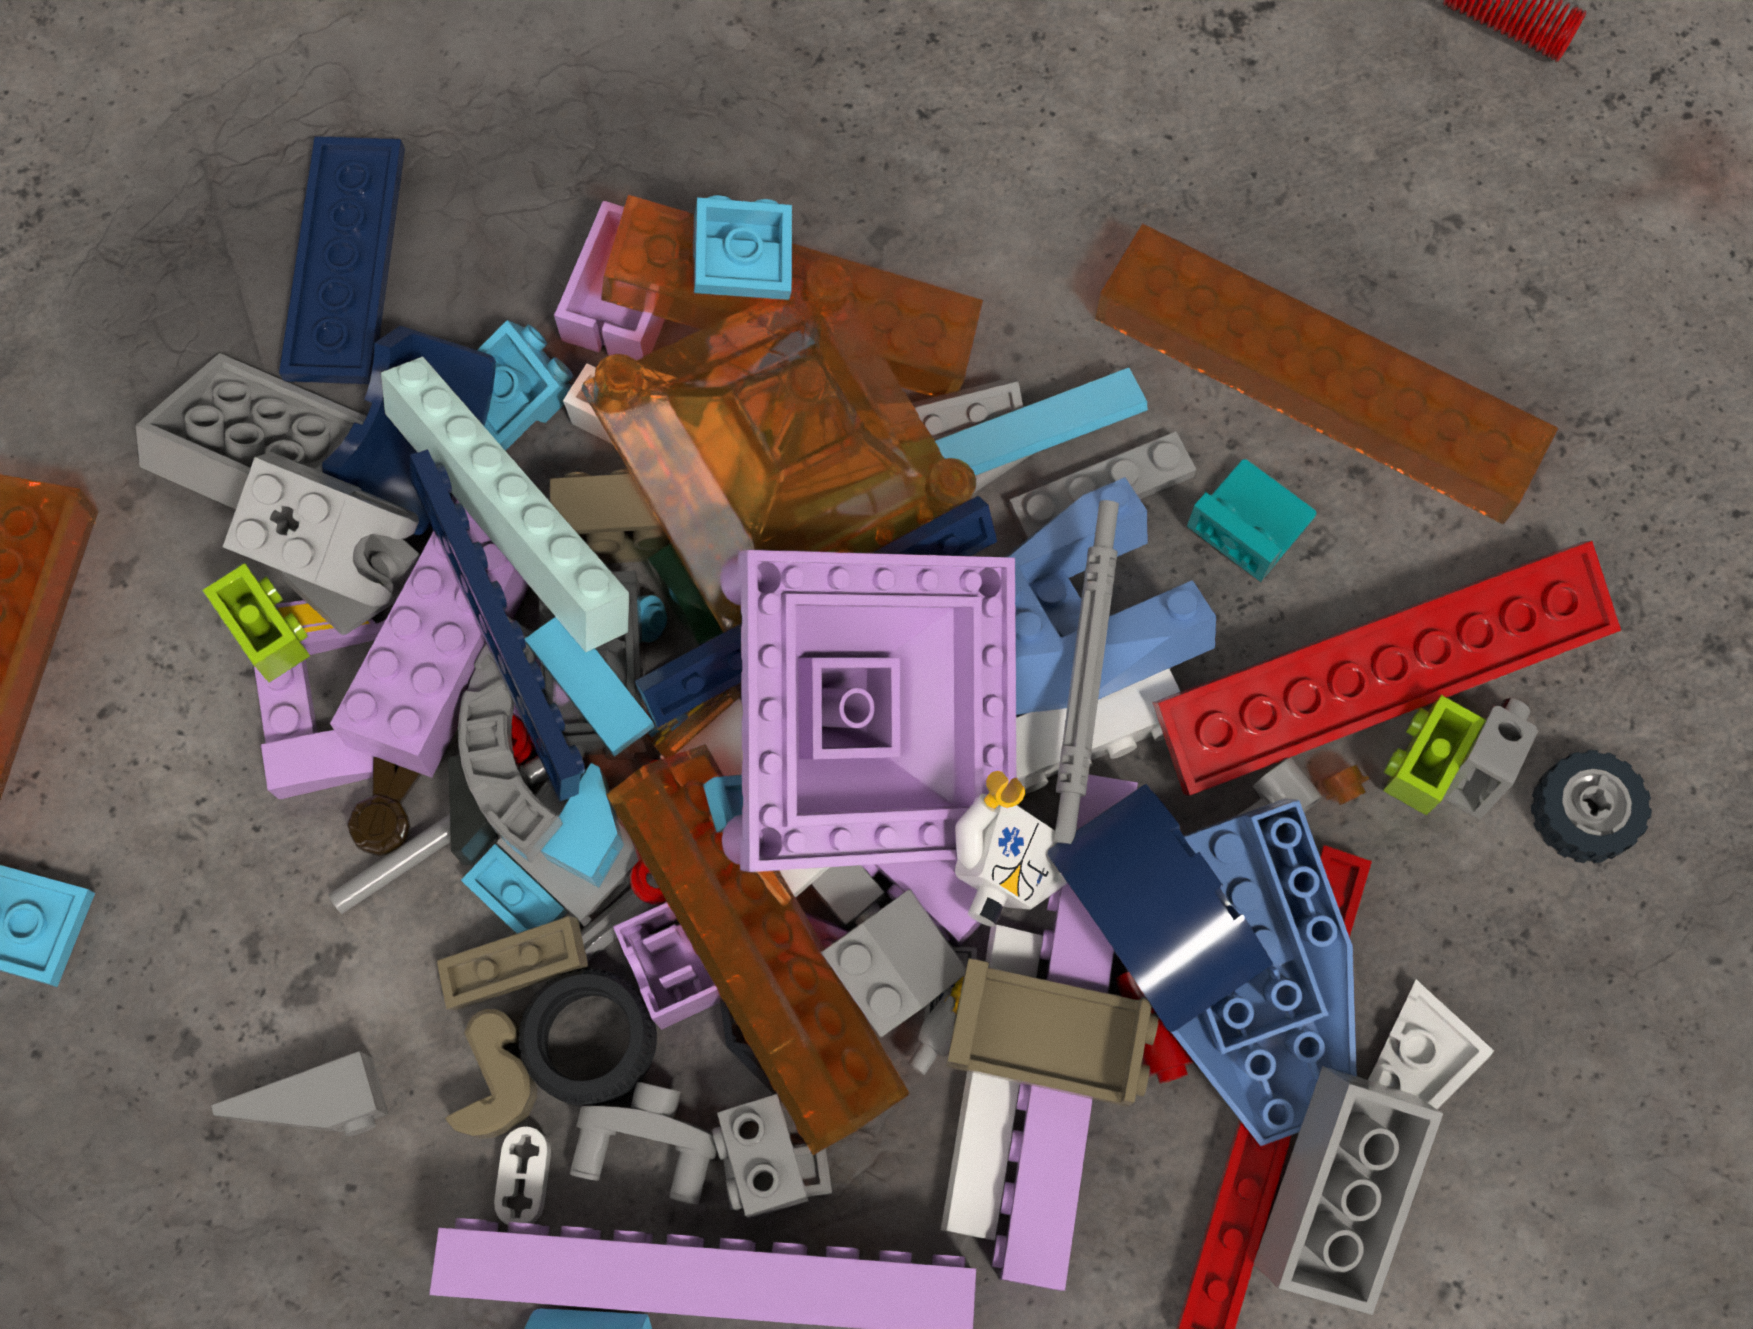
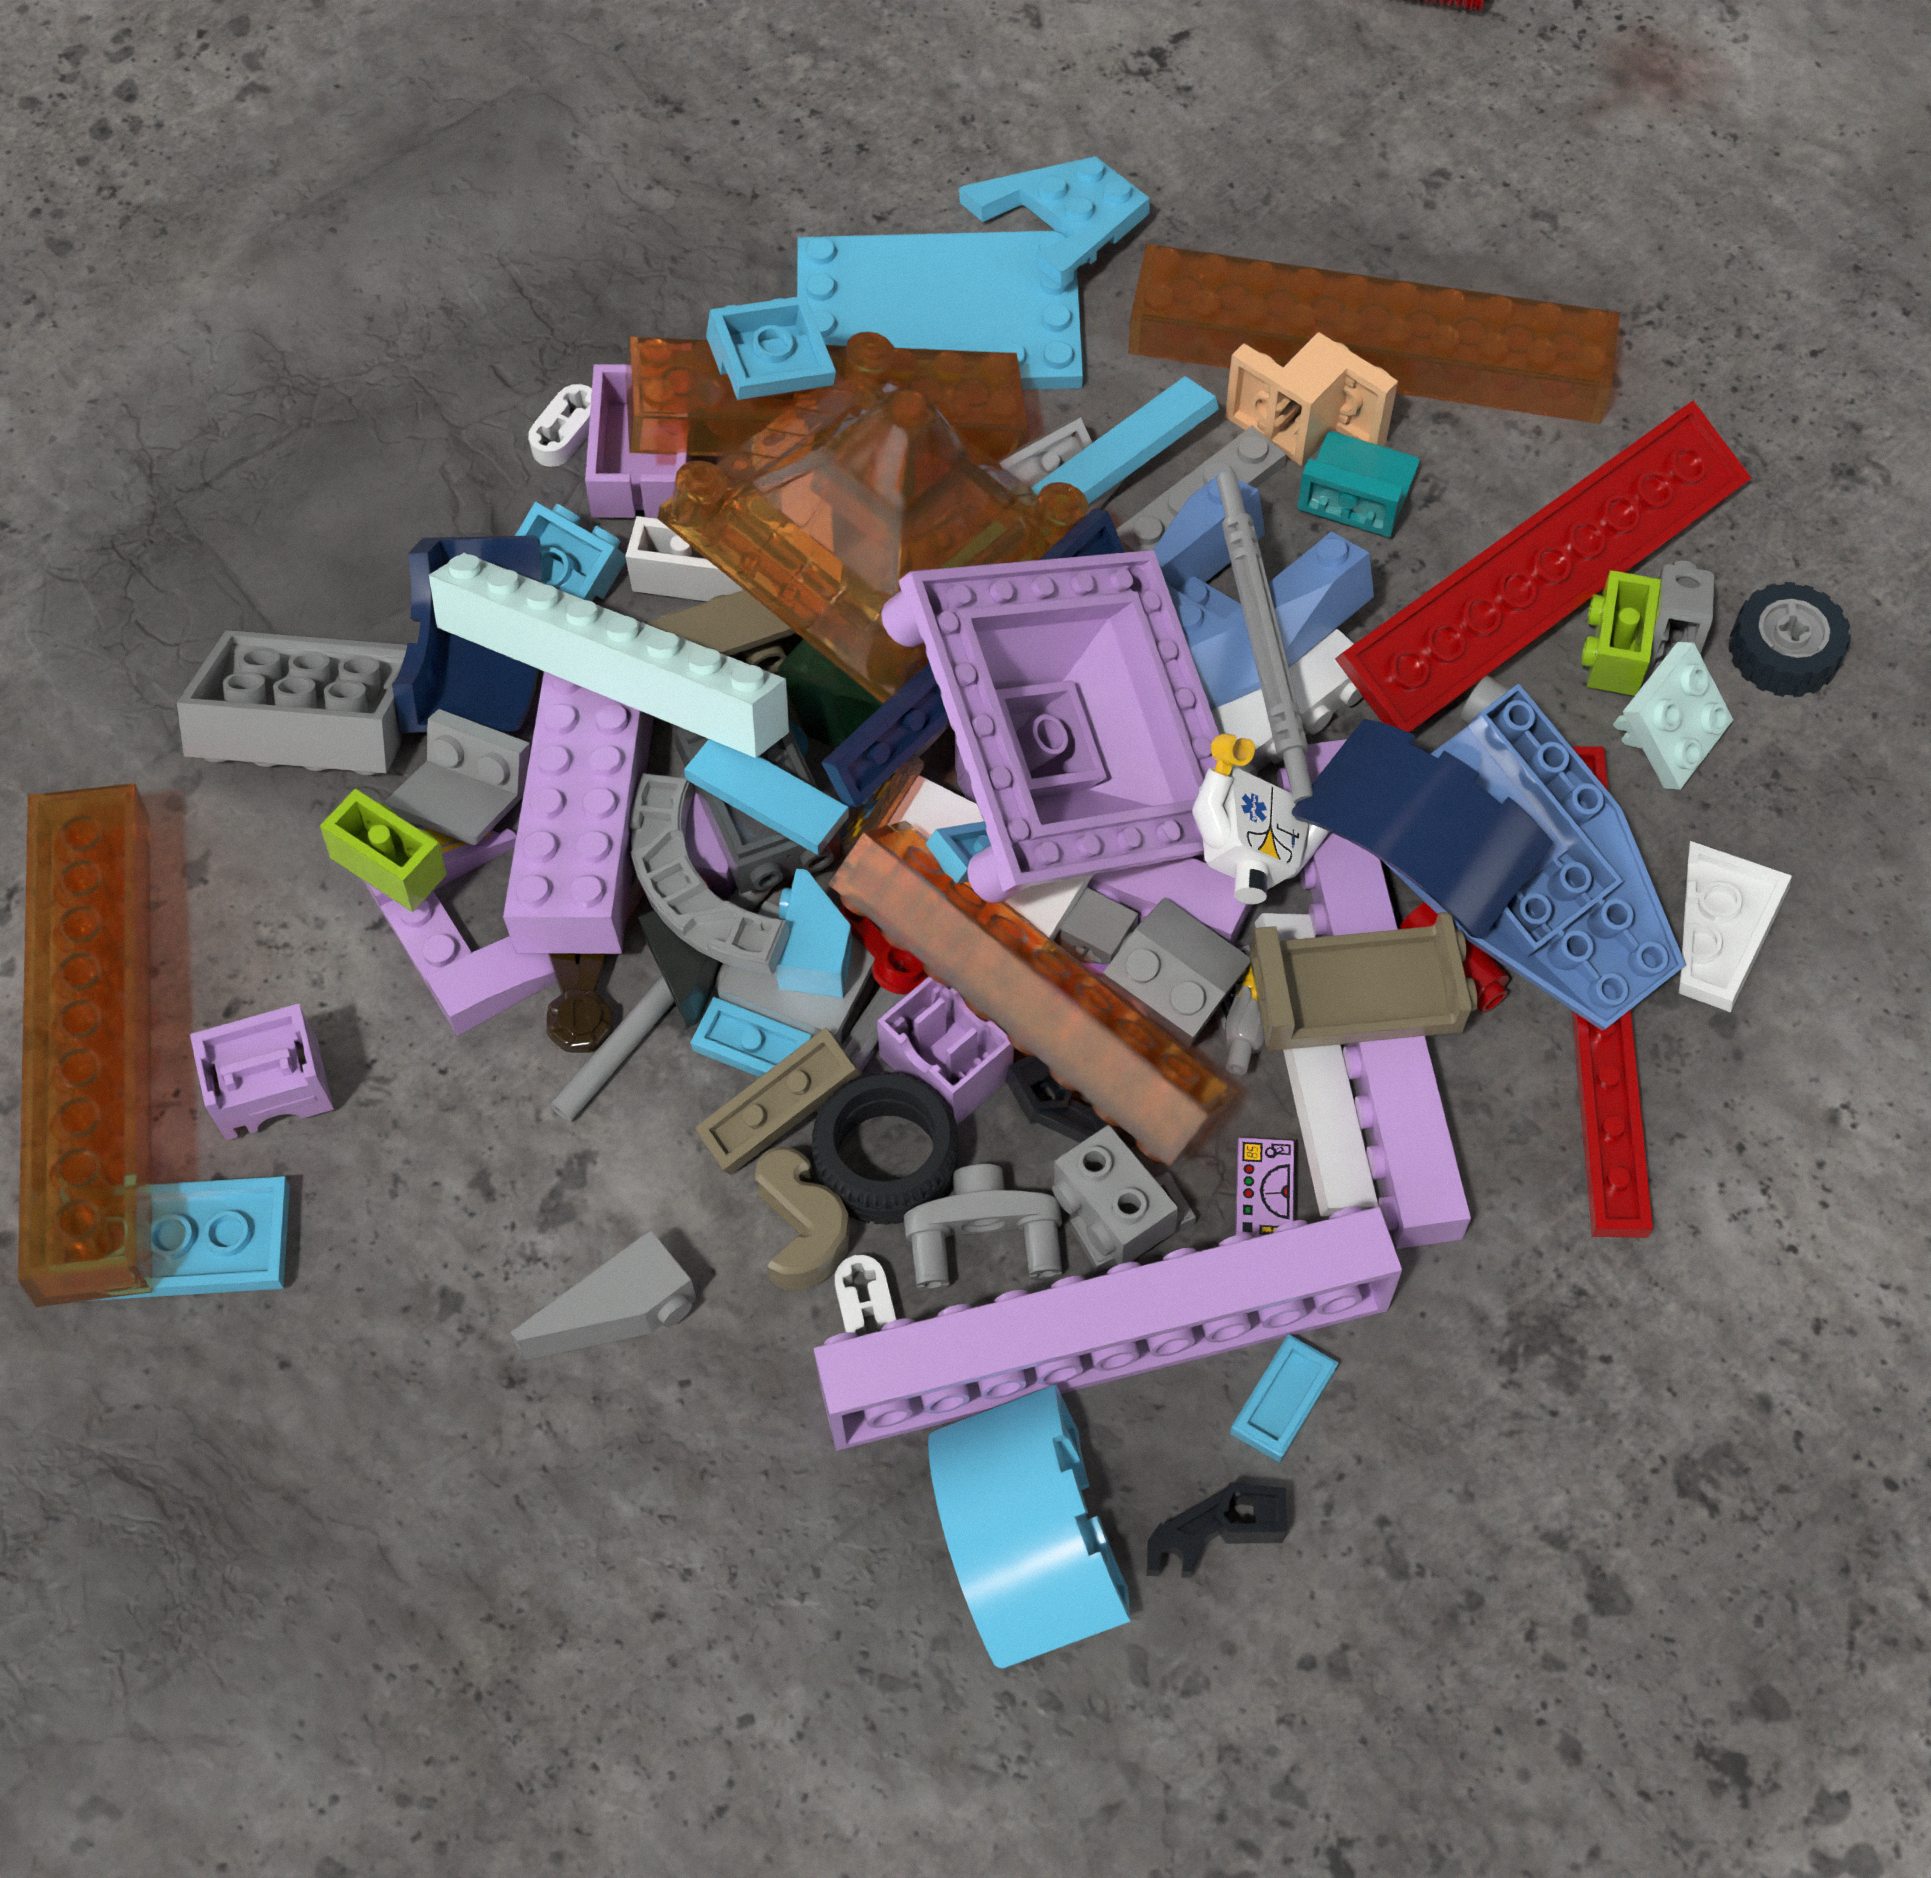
camera: 20 degrees left, 10 degrees down
light grey brick [223,452,419,607] -> none
dark blue plate [279,136,405,384] -> none
dark blue plate [410,449,585,801] -> none
light grey brick [1254,1066,1443,1315] -> none
clear orange plate [1322,764,1370,805] -> none
none -> lavender piece [190,1003,334,1140]
none -> white beam [528,384,592,467]
none -> medium azure plate [797,231,1083,396]
none -> medium azure wing [959,156,1150,288]
none -> light nougat bracket [1225,332,1398,466]
none -> lavender tile [1235,1138,1294,1238]
none -> light aqua plate [1613,642,1733,790]

